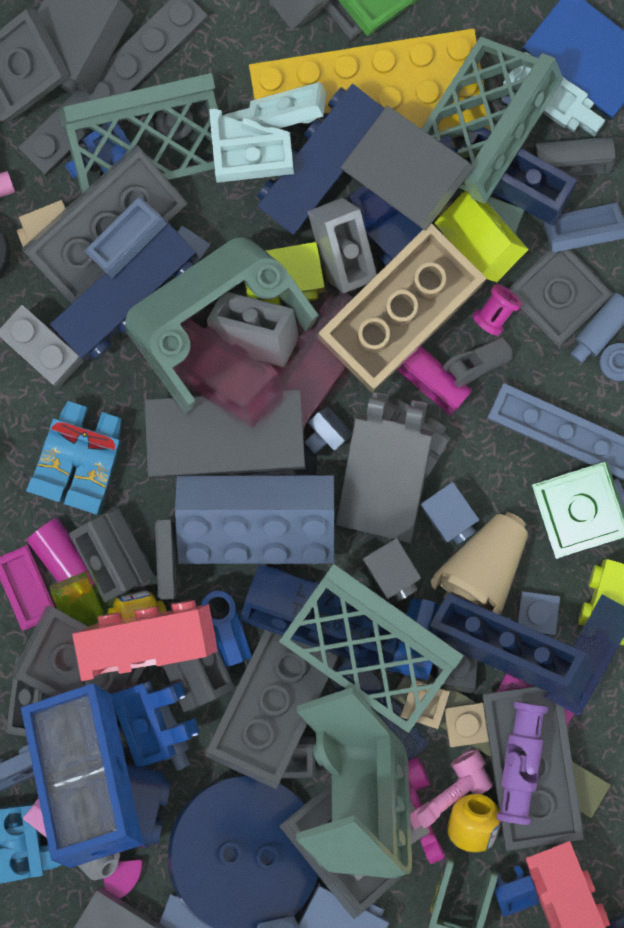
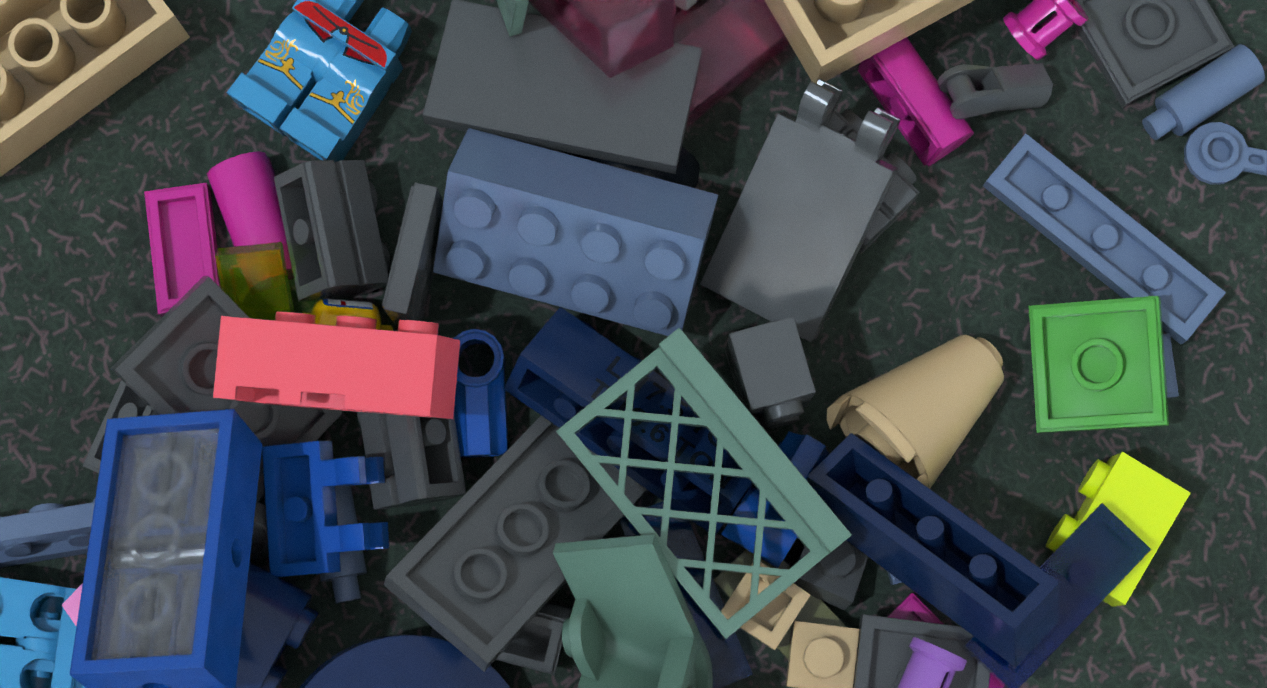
camera: 15 degrees right, 5 degrees down
sand blue tile [304,407,353,454] -> none
sand blue brick [420,482,479,545] -> none
sand blue plate [517,591,560,635] -> none

